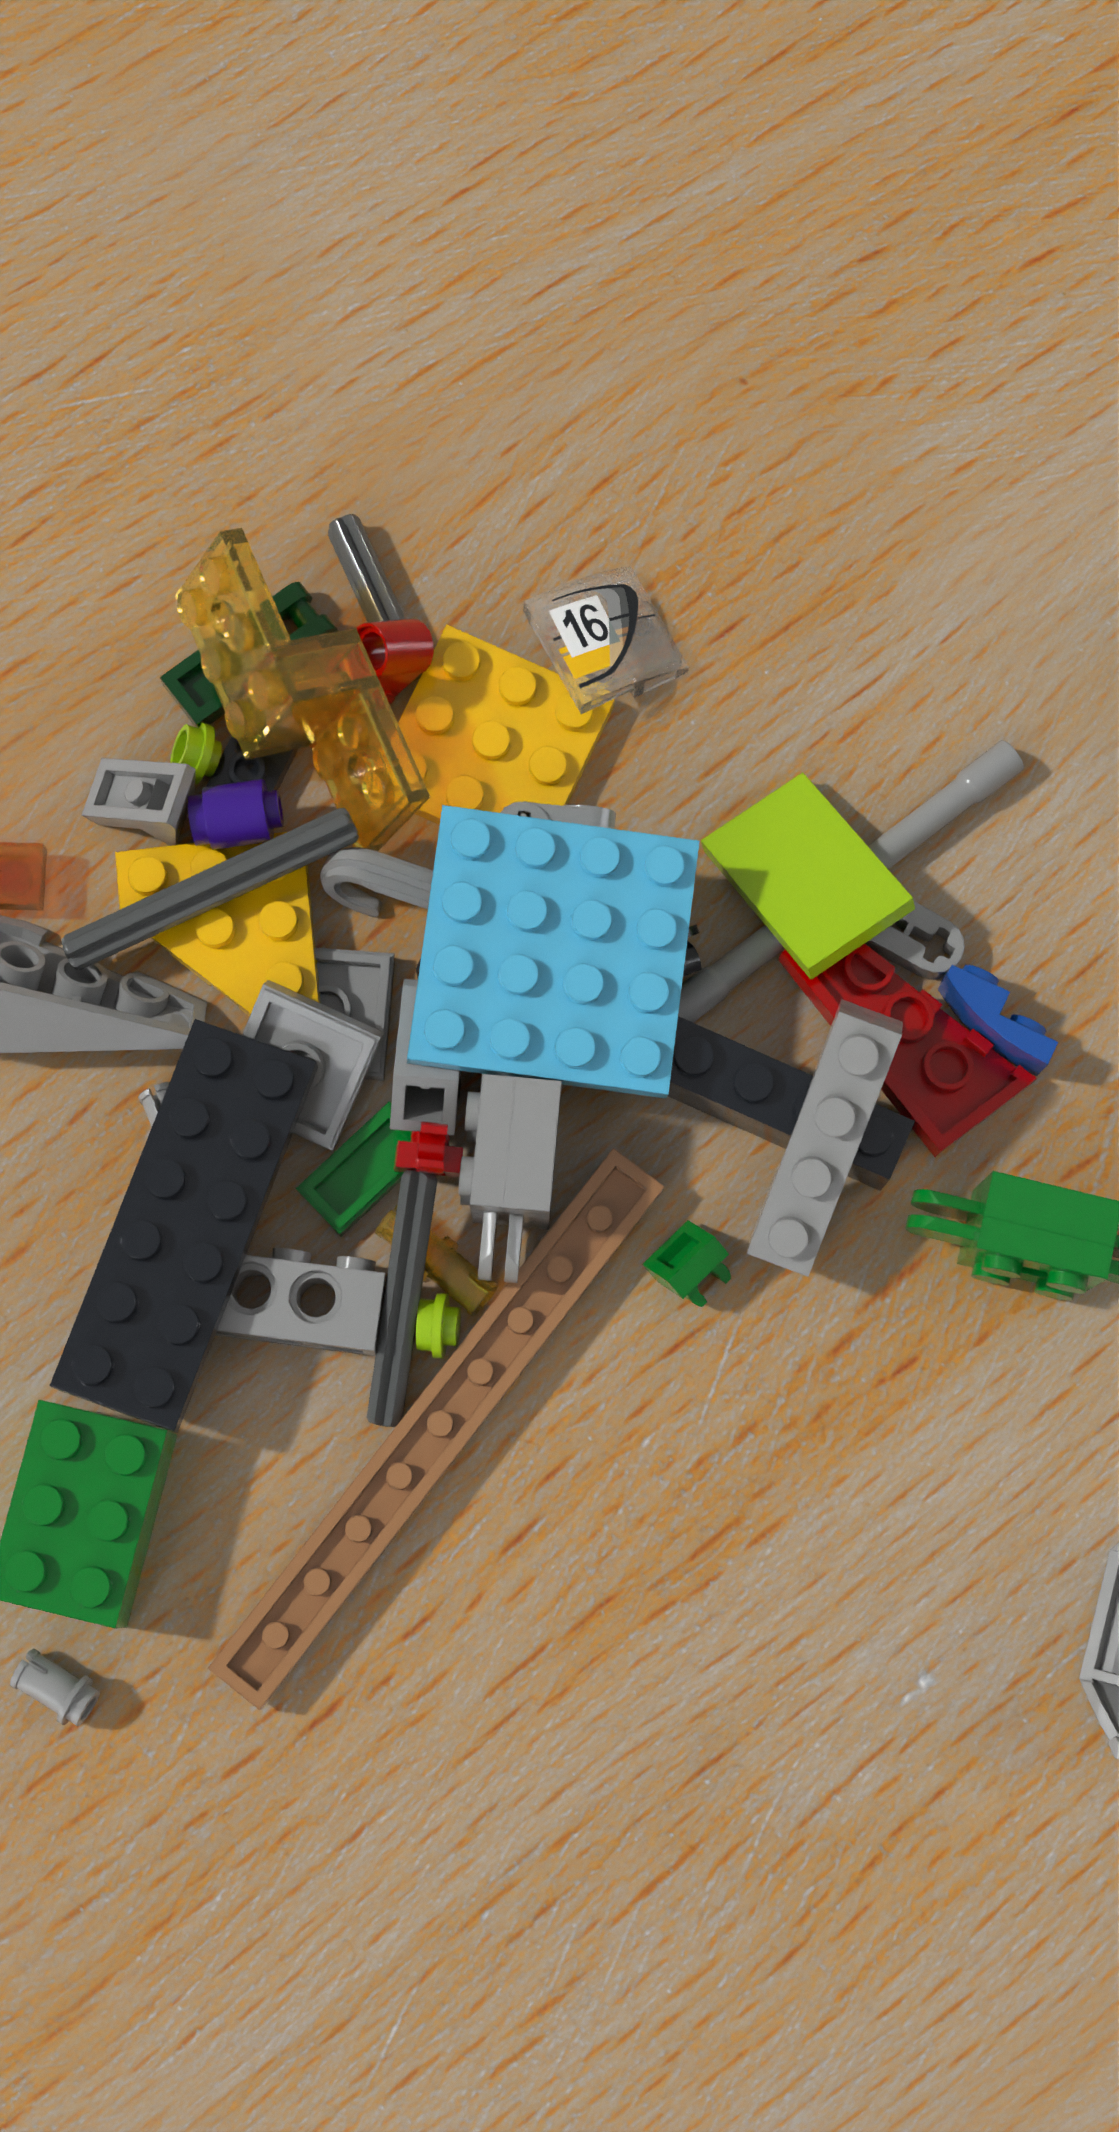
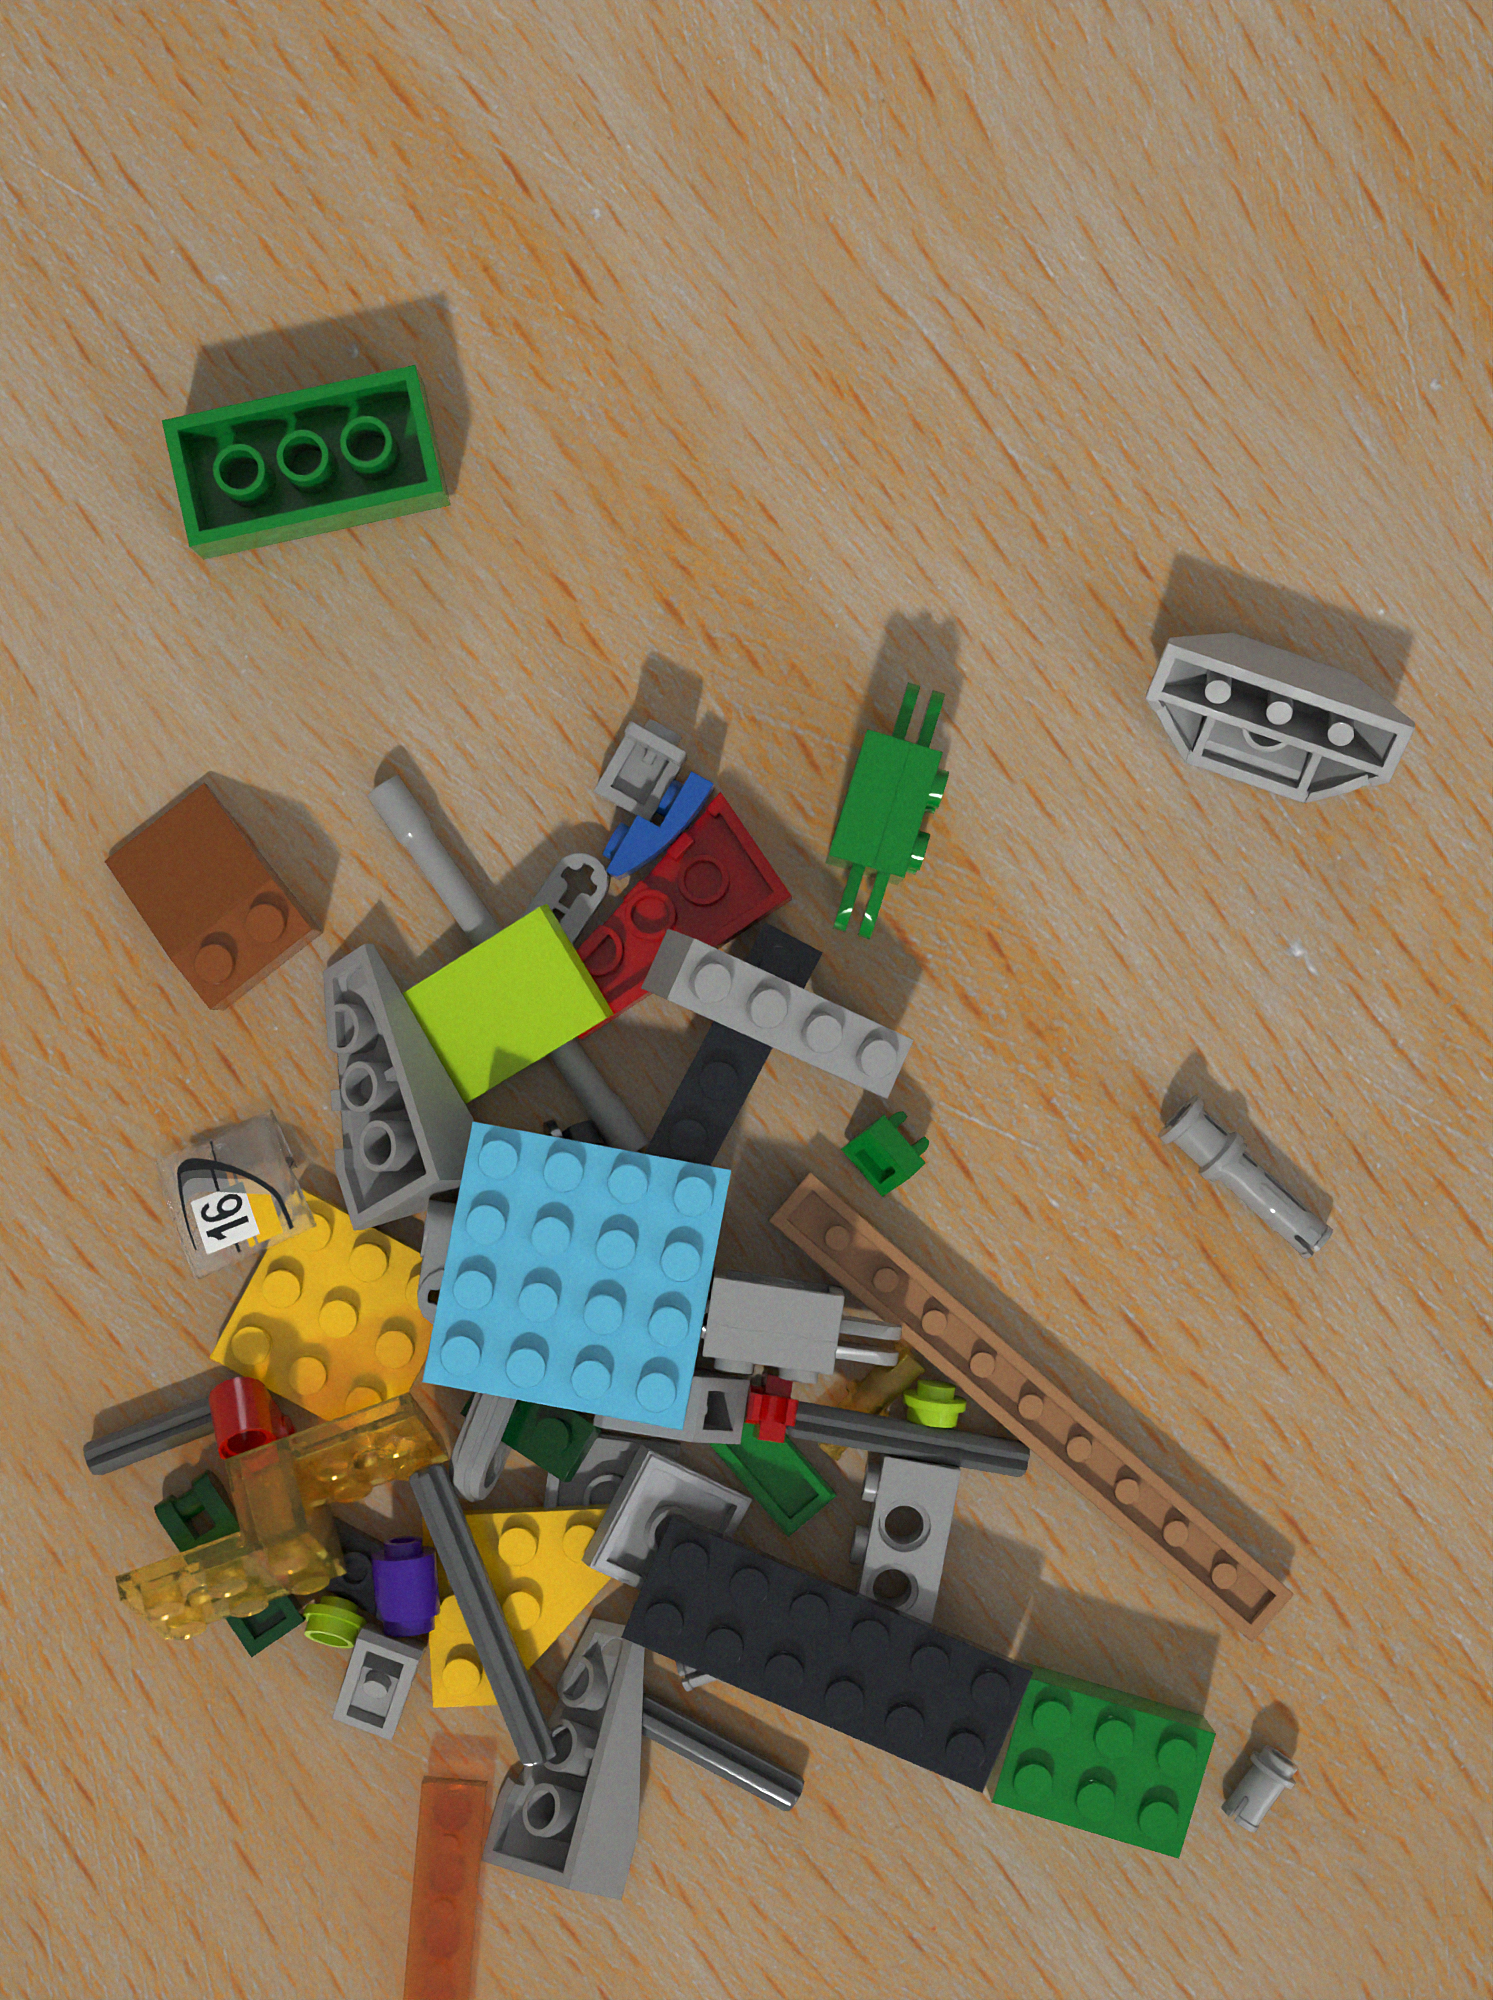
camera: 90 degrees left, 10 degrees up
none -> dark orange slope [104,783,323,1011]
none -> light grey wedge [323,944,474,1230]
none -> dark green plate [460,1392,603,1482]
none -> light grey bracket [594,719,687,822]
none -> dark grey axle [642,1693,805,1811]
none -> light grey pin [1158,1095,1333,1260]

